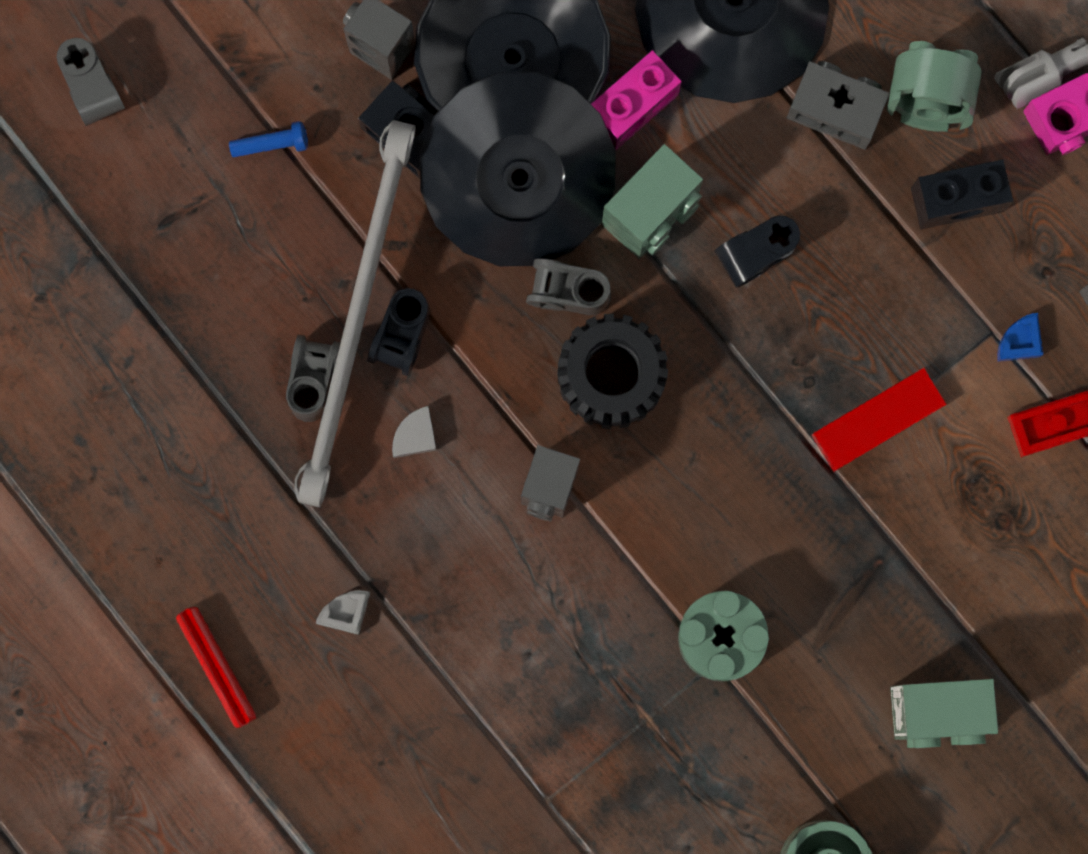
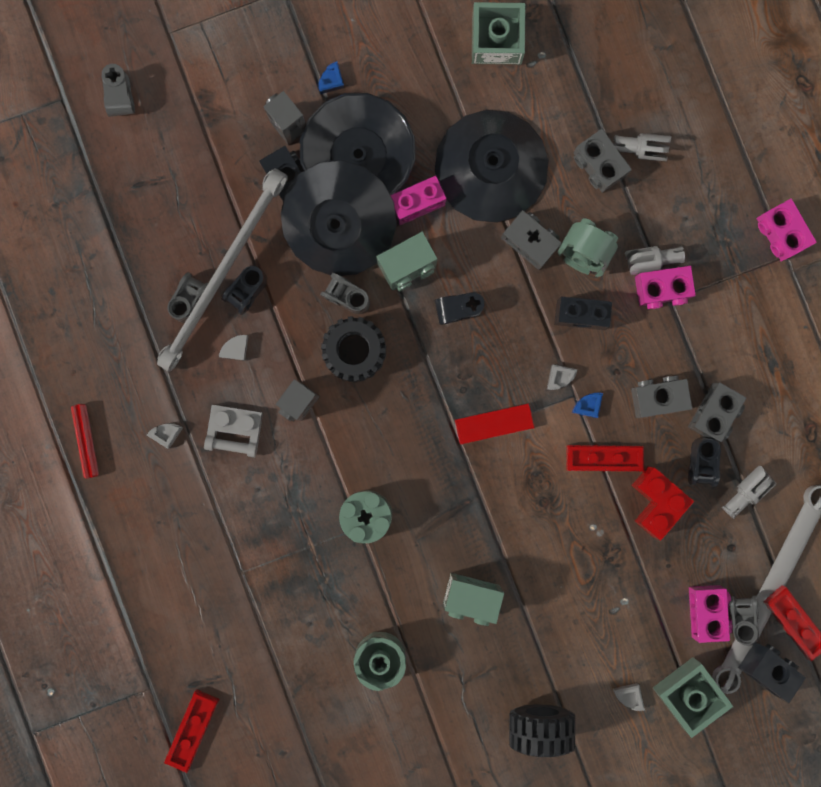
camera: 20 degrees right, 5 degrees up
blue piece [229,121,308,158] -> none
none -> light grey plate [204,405,263,458]
none -> light grey tile [546,365,577,390]

